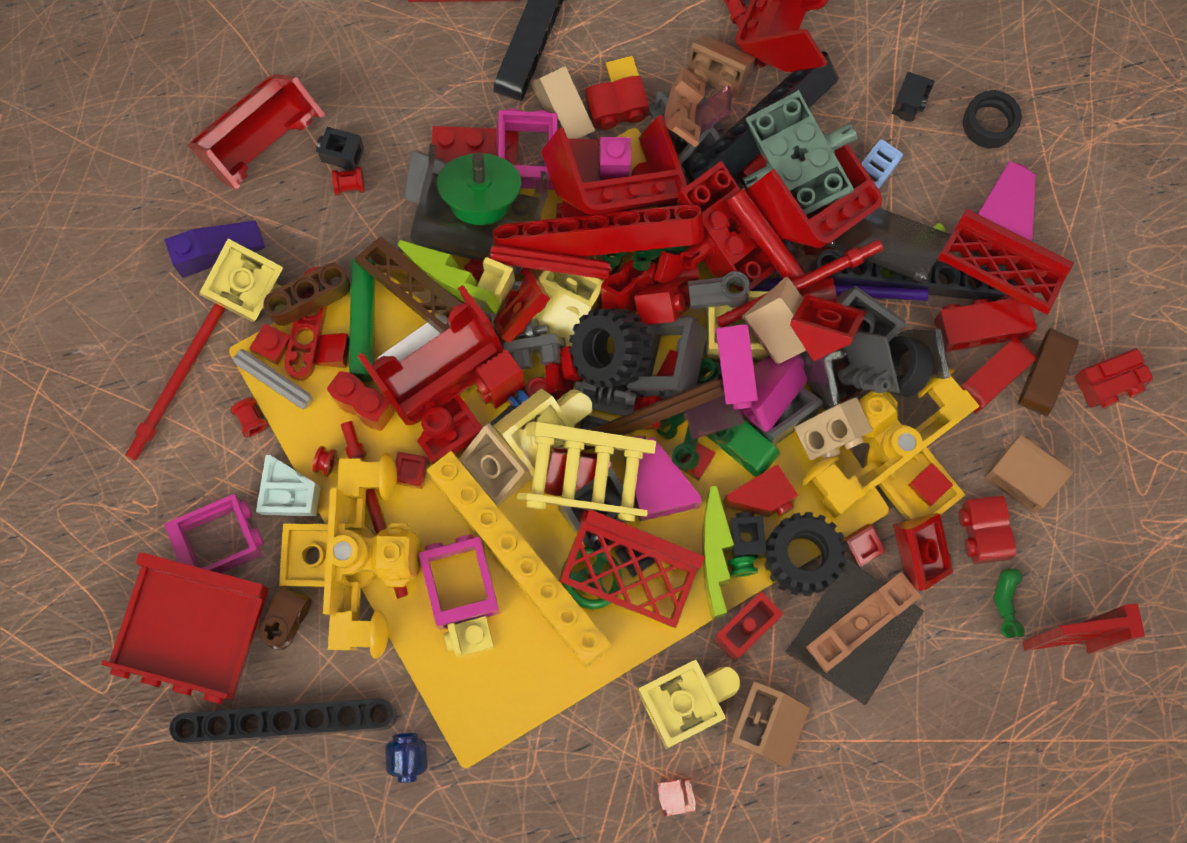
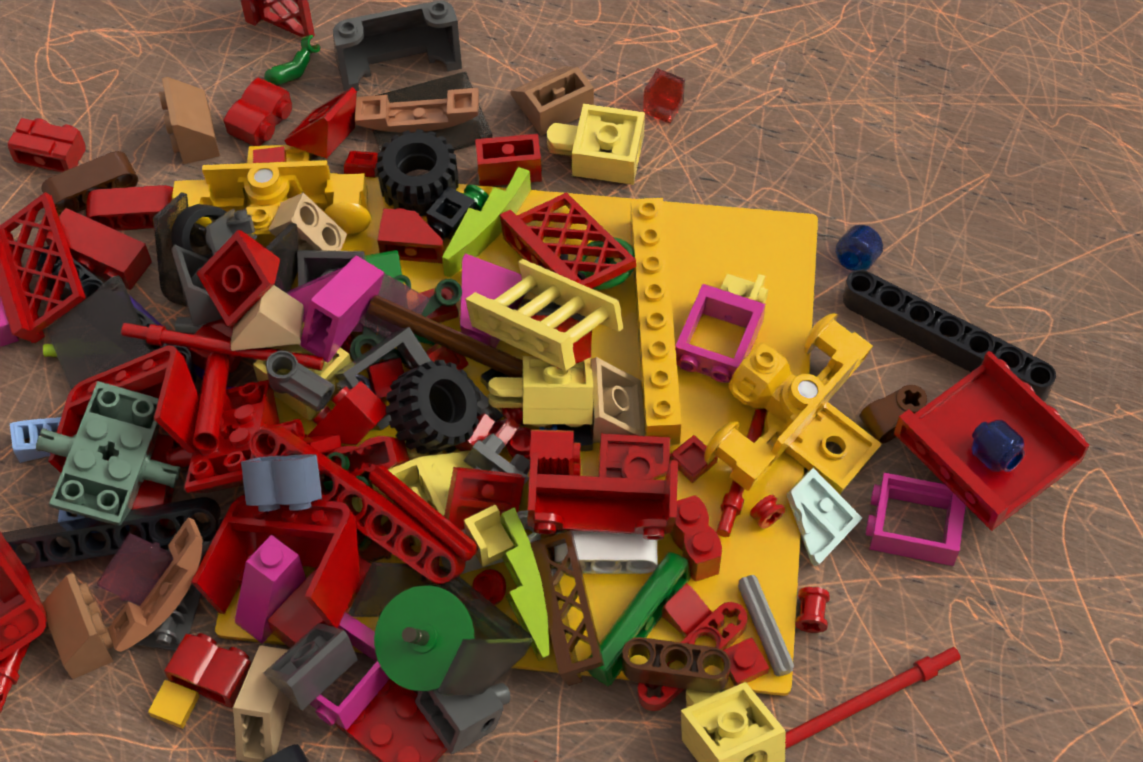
camera: 140 degrees left, 15 degrees down
none -> sand blue brick [241,454,322,511]
none -> dark grey slope [263,623,358,711]
none -> dark grey windscreen [333,1,462,91]
none -> clear blue head [971,420,1025,472]

